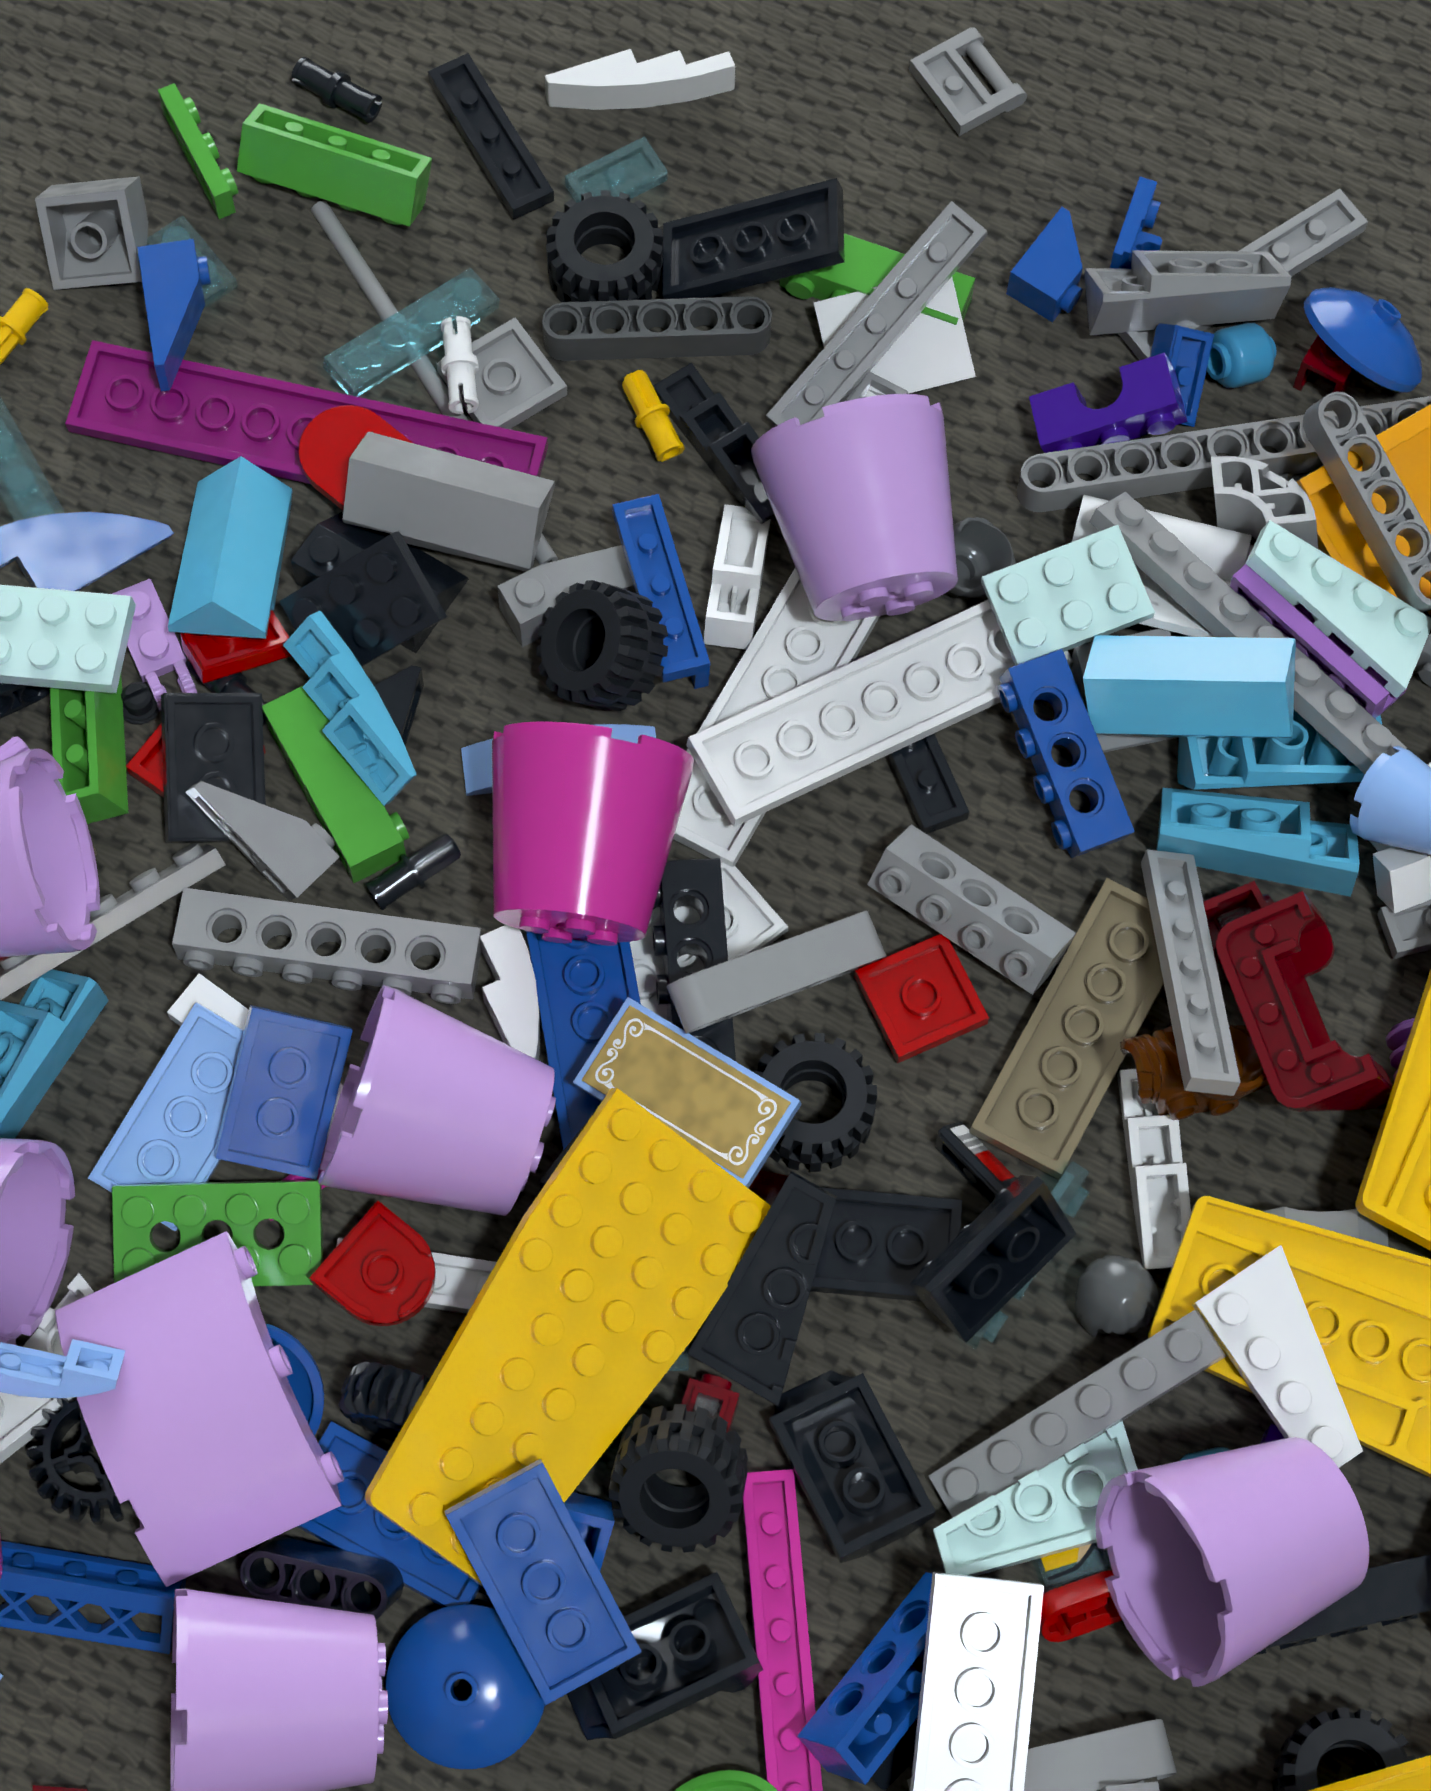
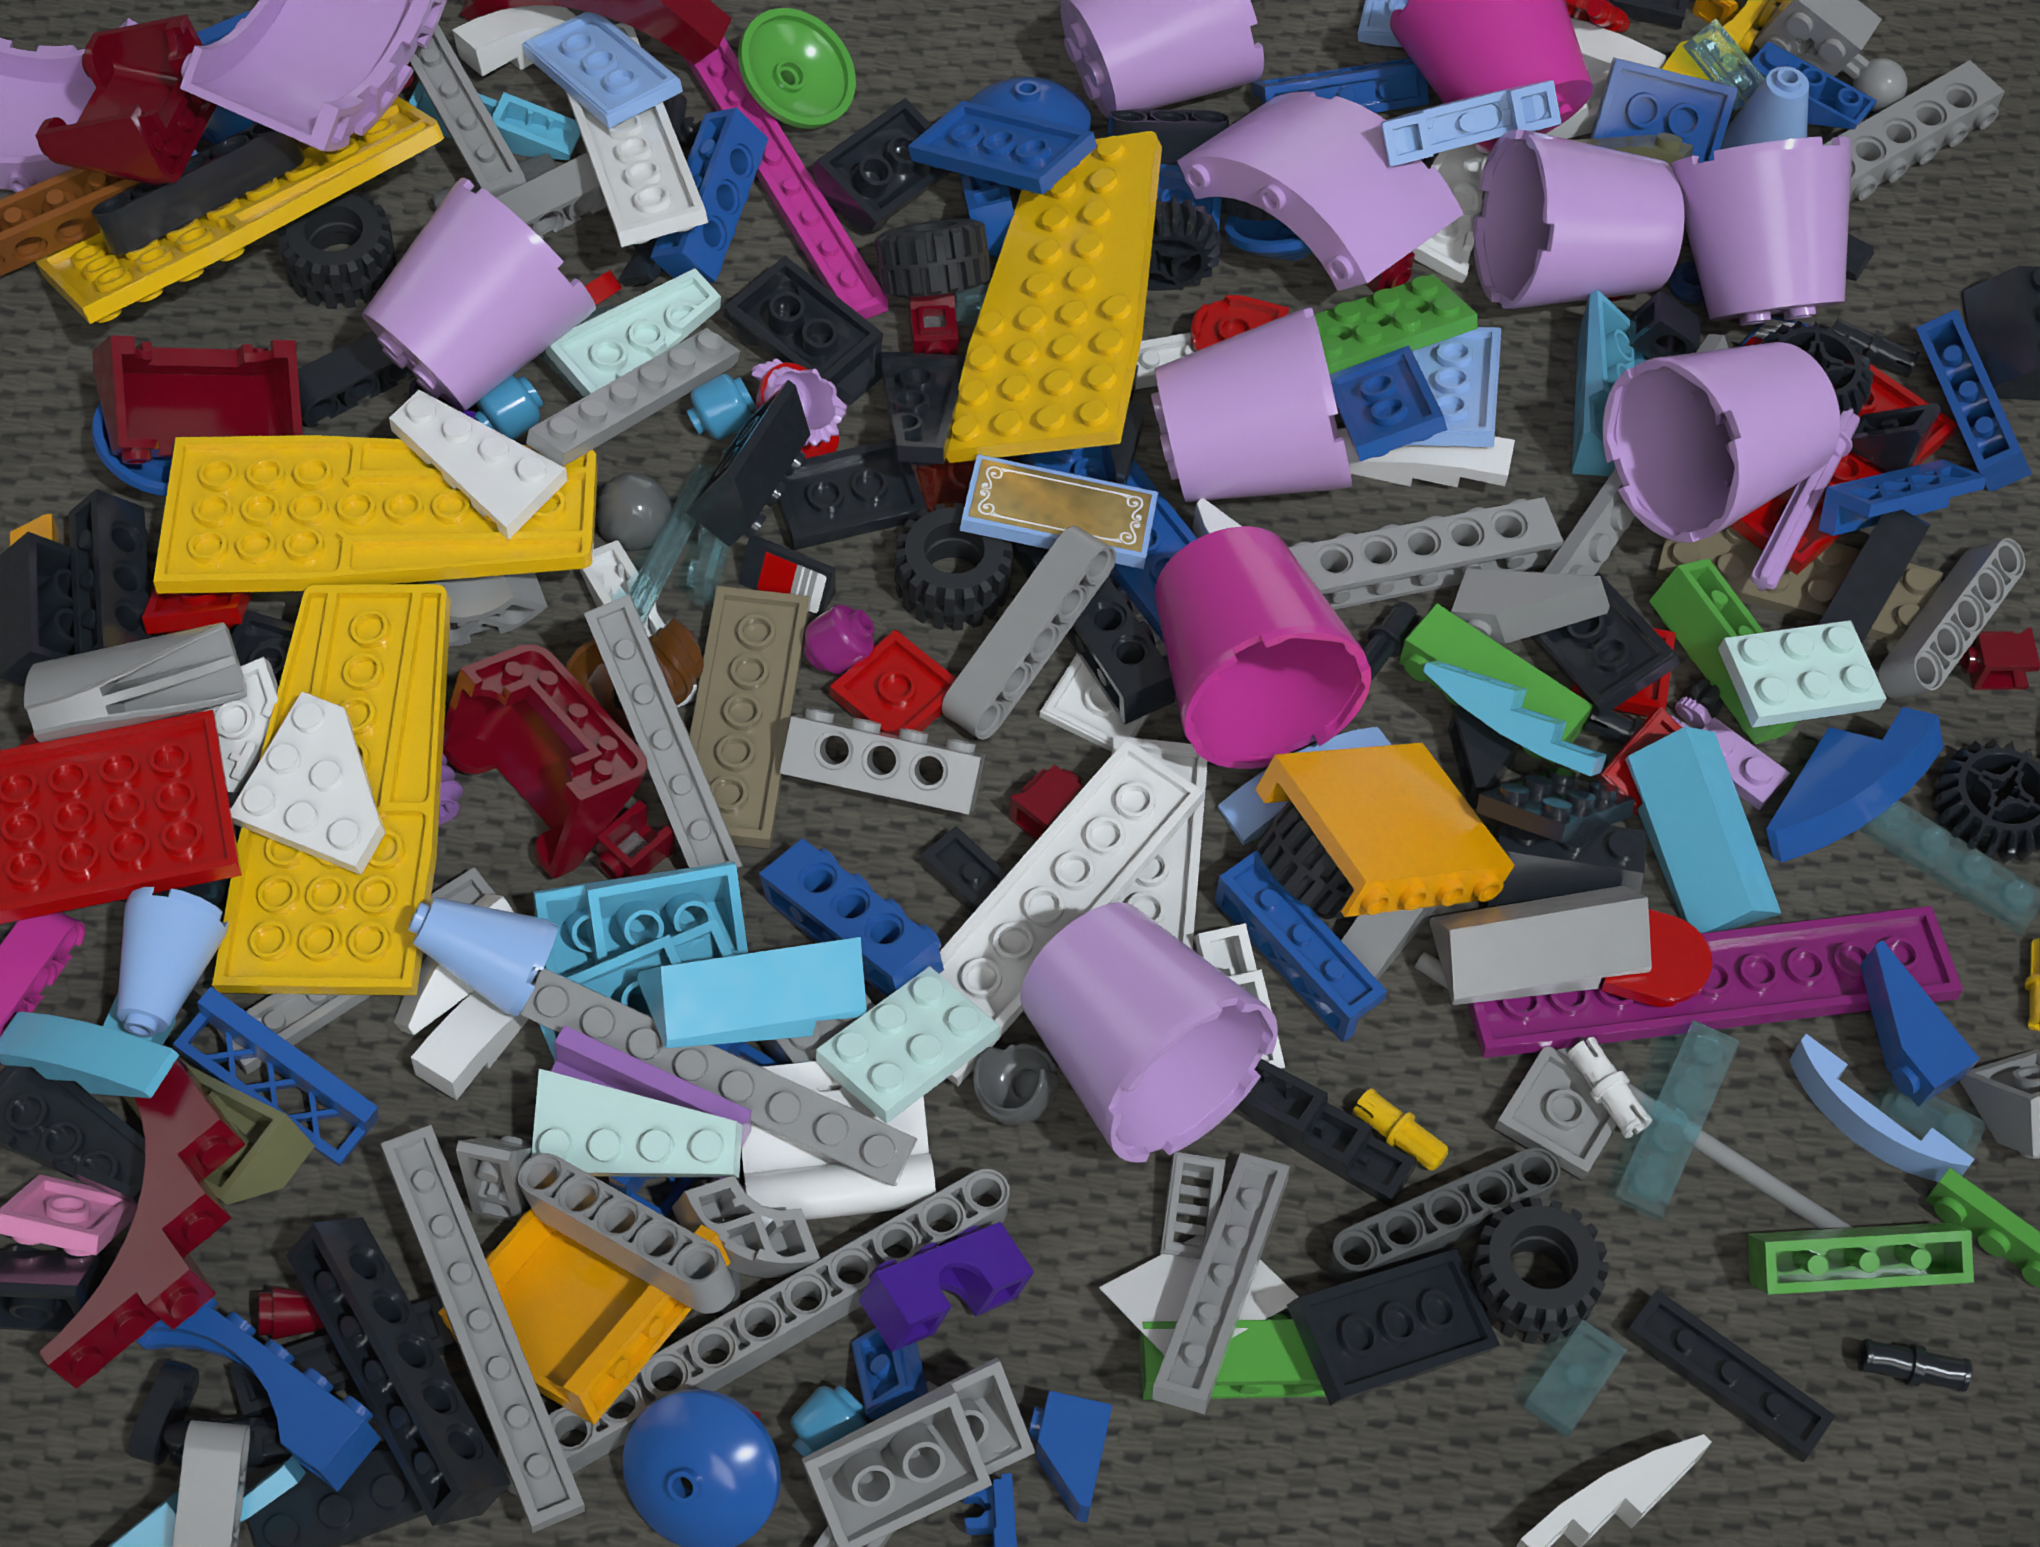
camera: 155 degrees right, 10 degrees down
none -> clear light blue axle [628,464,715,624]
none -> dark azure head [687,374,756,441]
none -> lavender hair [751,359,847,459]
none -> magenta head [803,604,875,674]
none -> dark red window [1009,764,1084,841]
none -> light orange panel [1255,743,1515,917]
none -> light blue slope [1789,1034,1975,1182]

